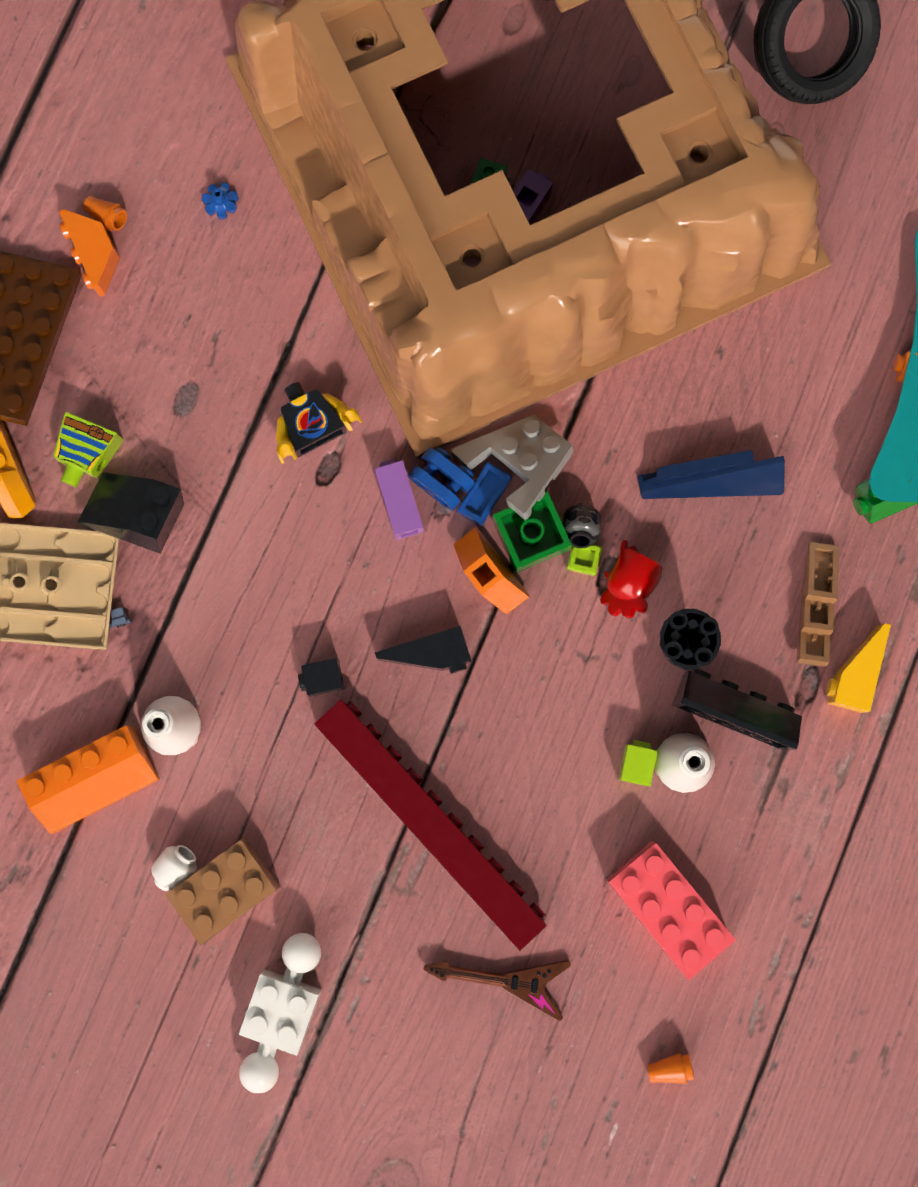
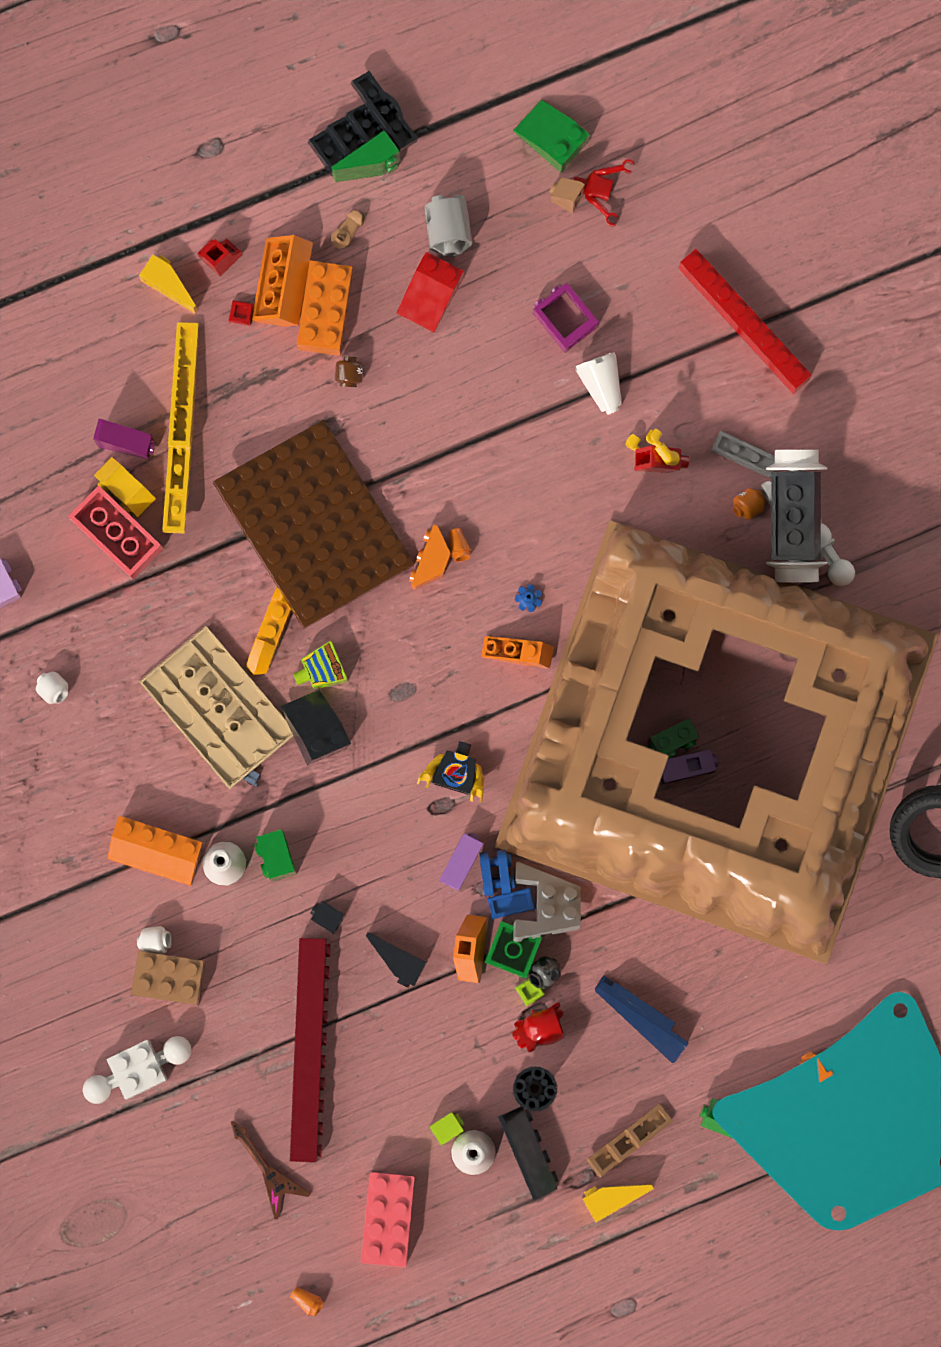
camera: 45 degrees right, 0 degrees up
none -> green brick [254,829,297,882]
none -> orange slope [481,636,554,669]

